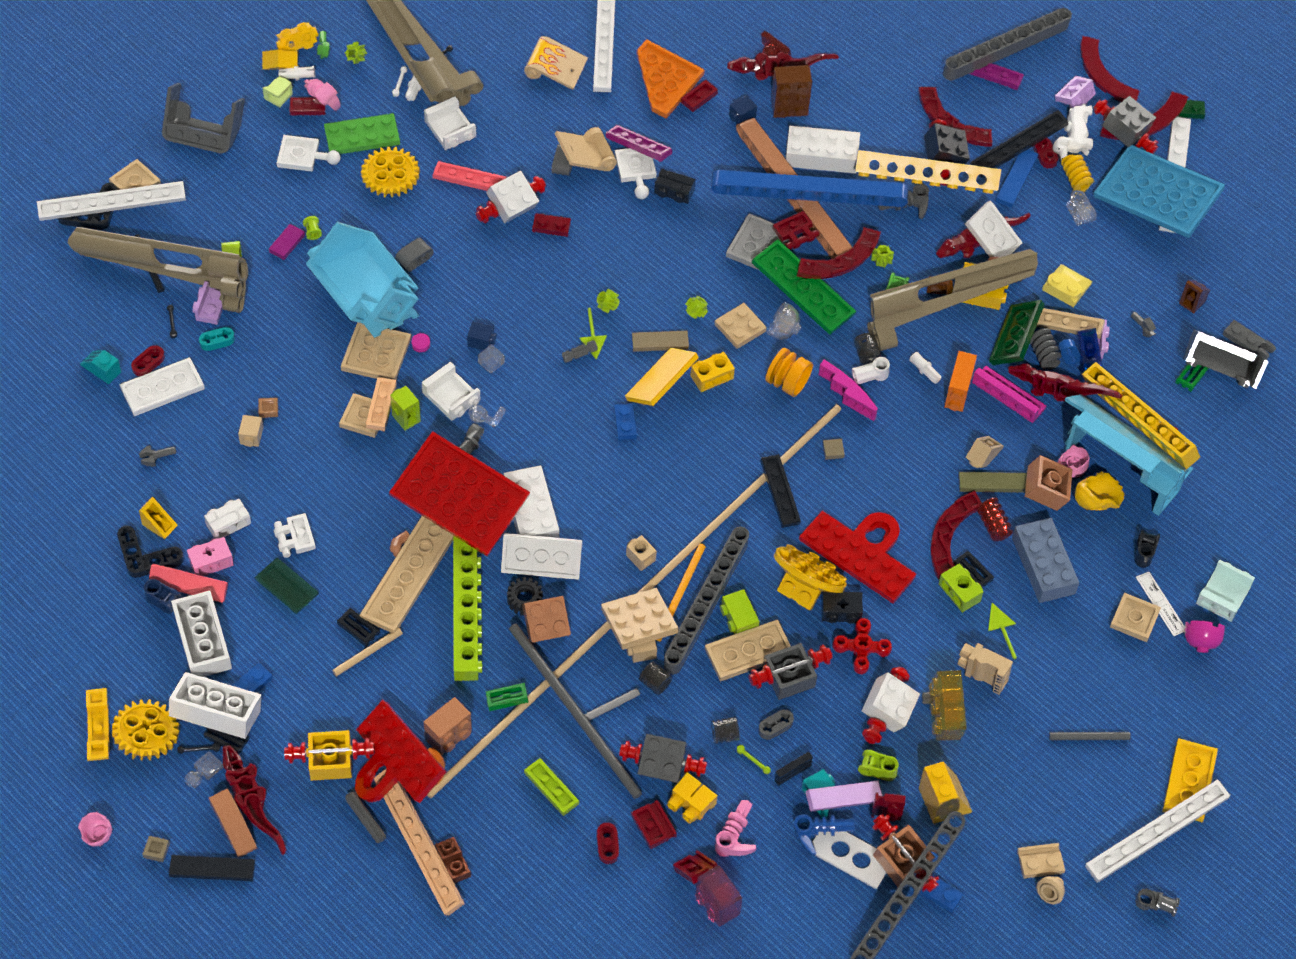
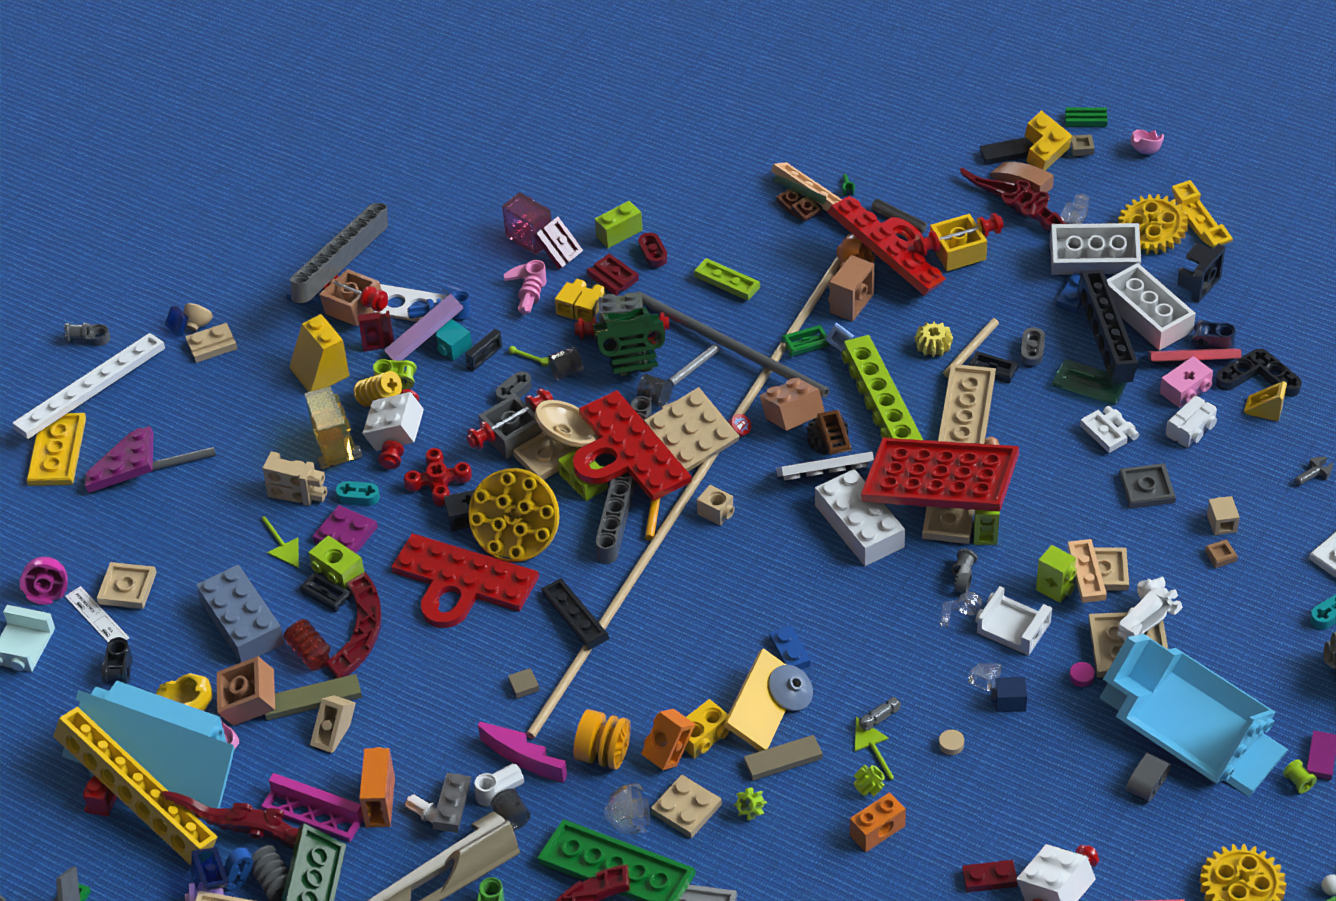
camera: 170 degrees right, 10 degrees down
none -> magenta plate [85,426,154,493]
none -> clear blue tile [165,306,189,336]
none -> magenta plate [313,505,378,553]
none -> teal beam [336,481,380,506]
none -> yellow piece [354,371,402,407]
none -> flat silver plate [433,773,471,833]
none -> tan dish [535,400,598,448]
none -> red plate [573,390,692,501]
none -> dark green piece [593,307,665,376]
none -> lime brick [595,201,643,248]
none -> orange brick [641,709,696,770]
none -> red tile [728,414,751,437]
none -> sand blue dish [768,665,813,711]
none -> clear green bar [774,175,827,204]
none -> reddish brown slope [816,409,852,455]
none -> light blue slope [825,323,854,351]
none -> green hand [842,174,855,196]
none -> orange brick [850,792,906,852]
none -> light yellow gear [915,321,953,358]
none -> tan tile [939,730,964,755]
none -> flat silver plate [1021,327,1045,365]
none -> yellow brick [1024,110,1073,171]
none -> green tile [1065,107,1108,127]
none -> black brick [1077,270,1138,383]
none -> white animal [1117,577,1183,642]
none -> dark grey tile [1119,463,1176,509]
none -> black panel [1177,243,1226,303]

